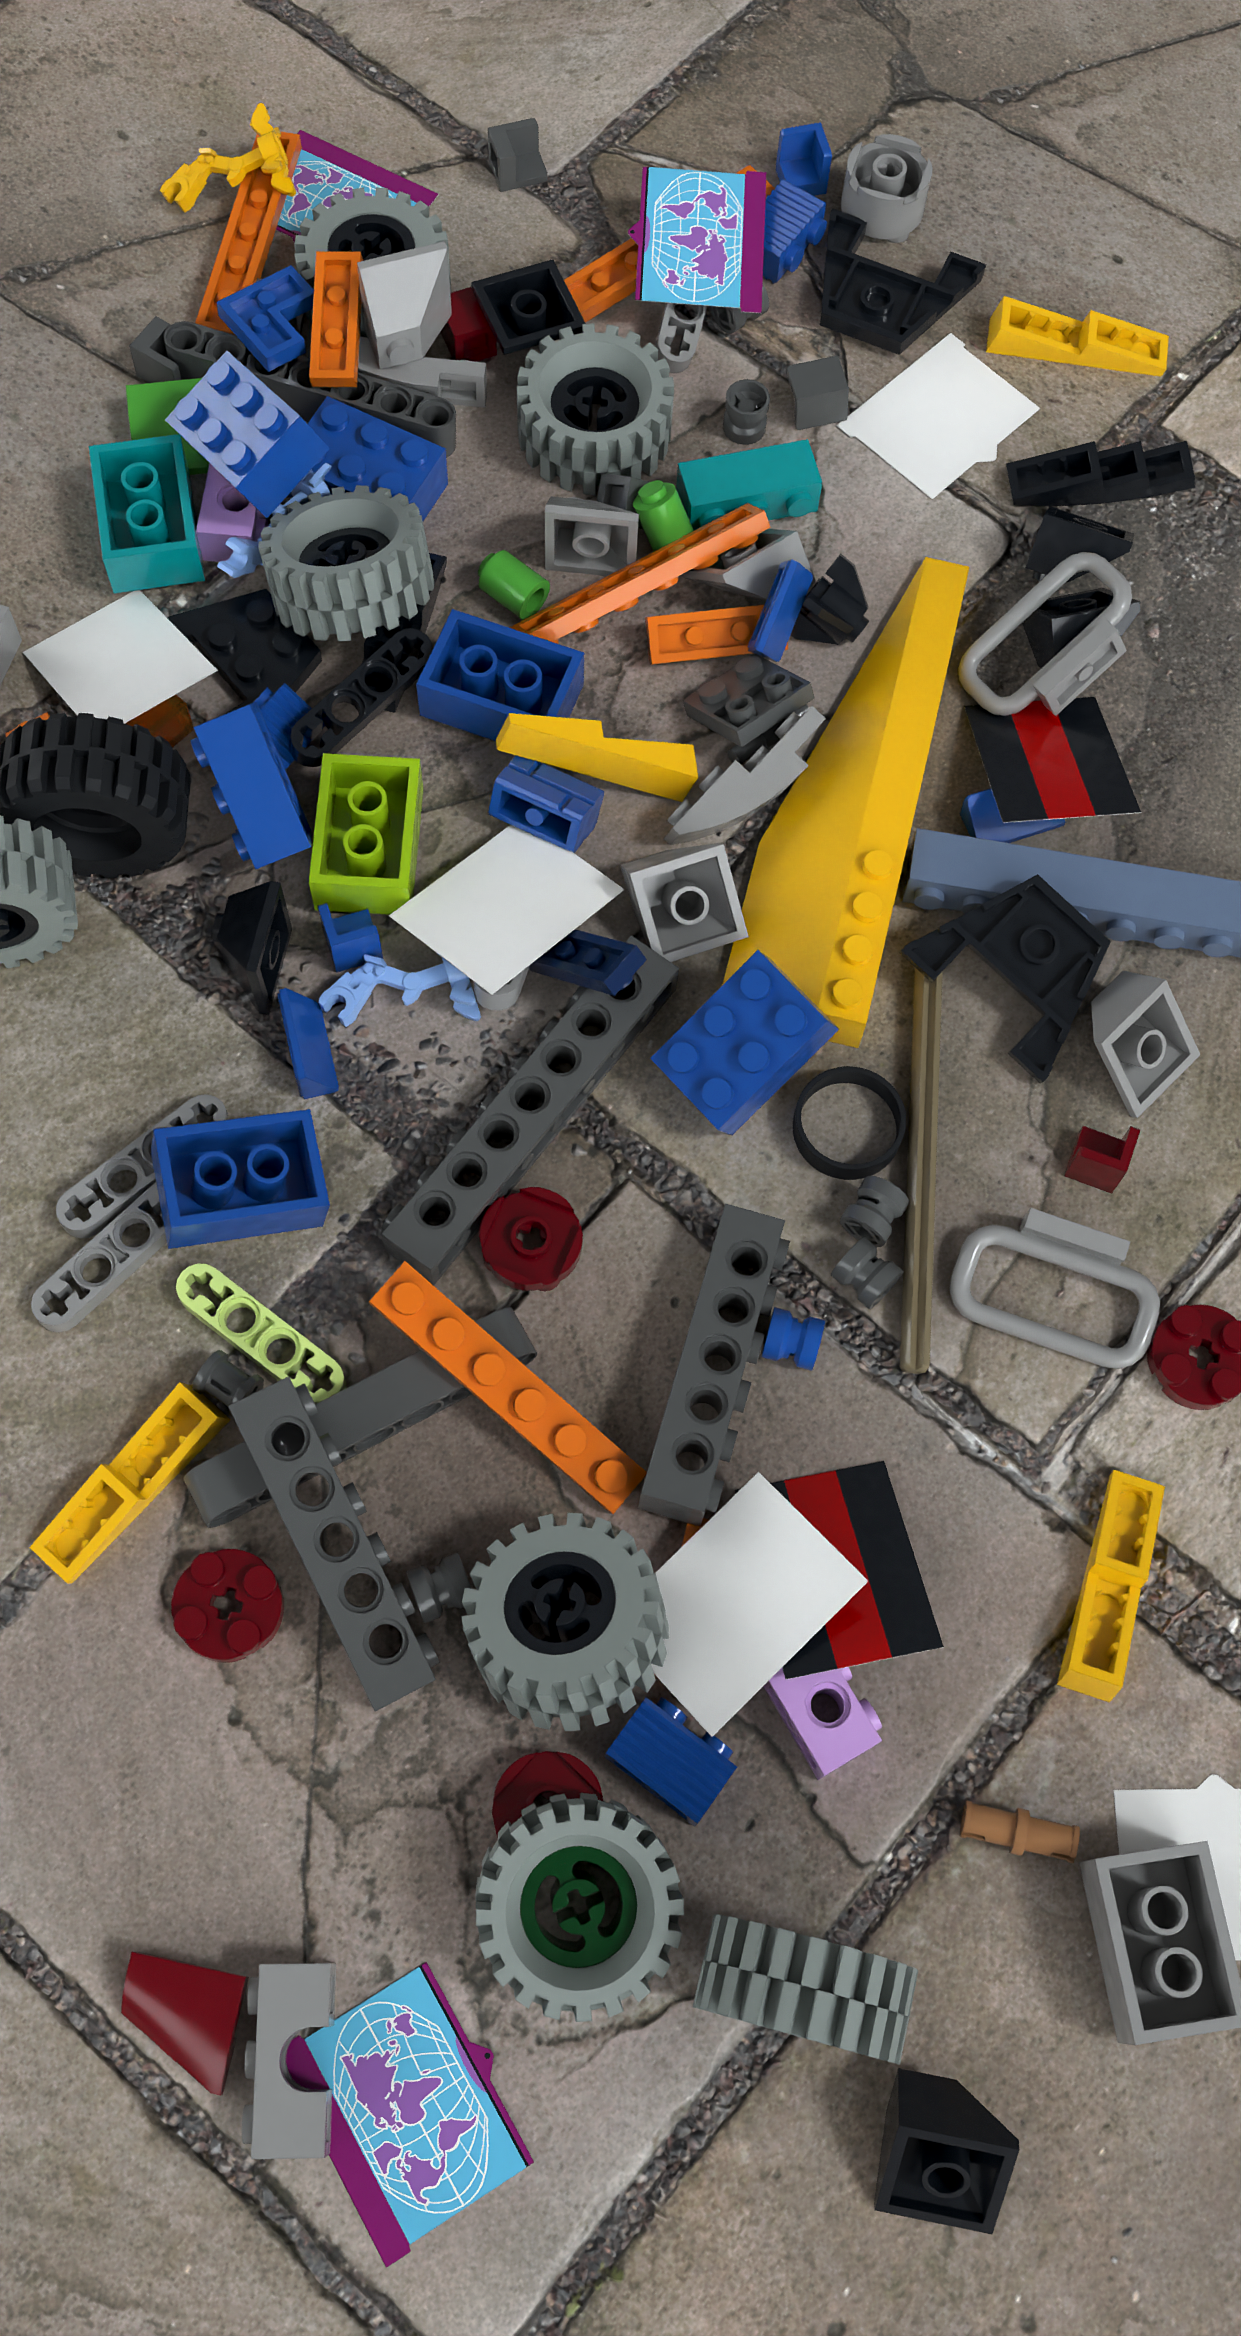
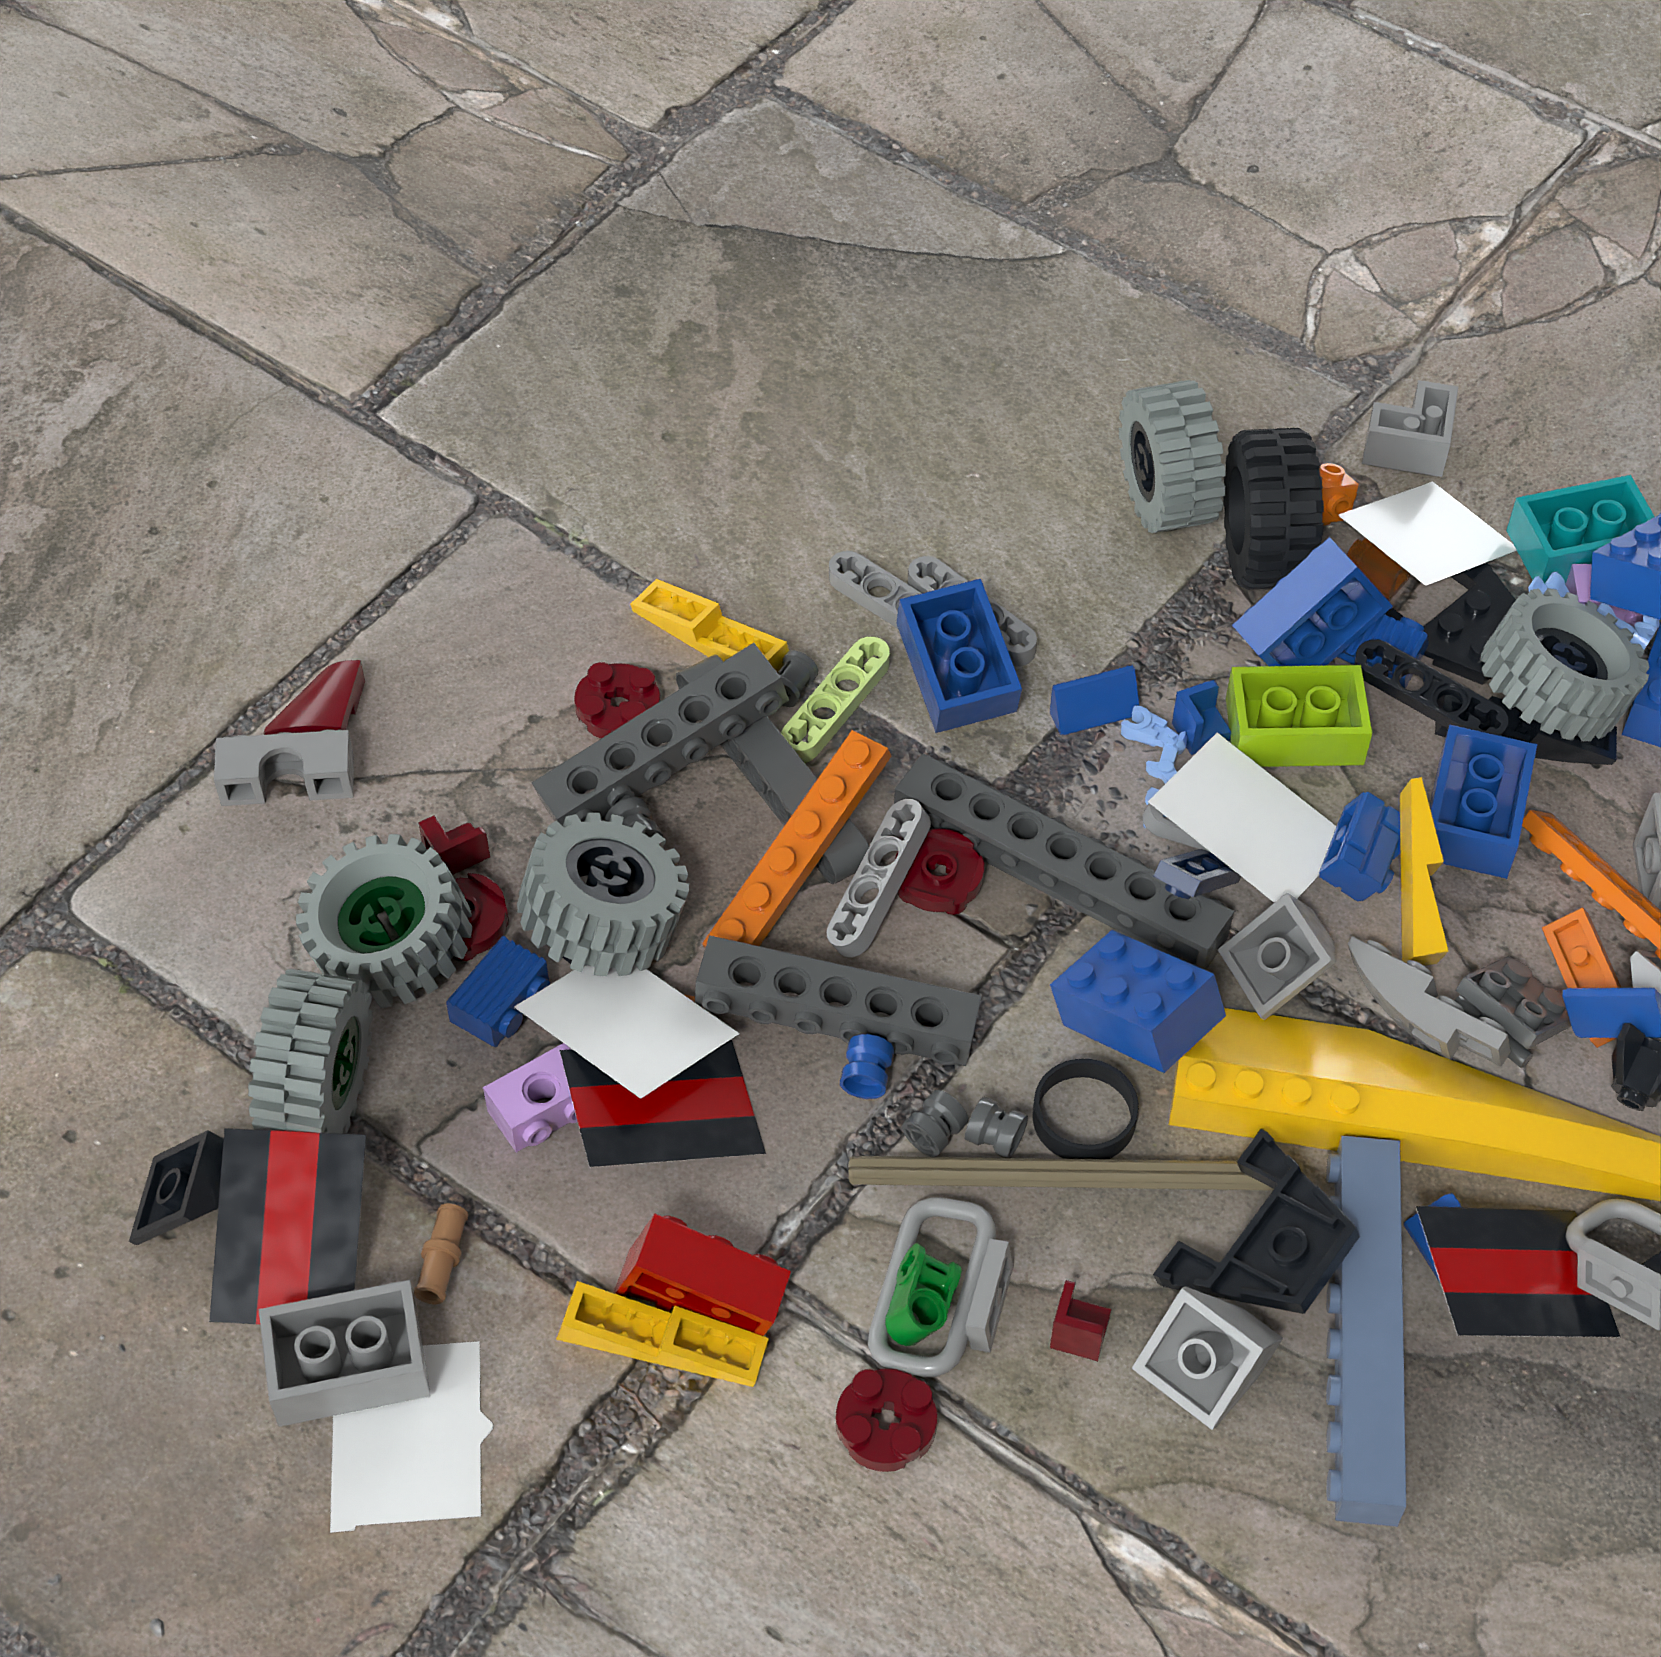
camera: 90 degrees right, 15 degrees down
black slope [212,881,292,1015] -> none
sticker [286,1962,534,2268] -> none
bright green brick [478,550,550,620] -> none
none -> black sticker [209,1128,366,1324]
none -> dark red panel [418,815,490,875]
none -> red wedge [613,1213,791,1336]
none -> light grey beam [826,799,931,957]
none -> green piece [885,1243,962,1346]

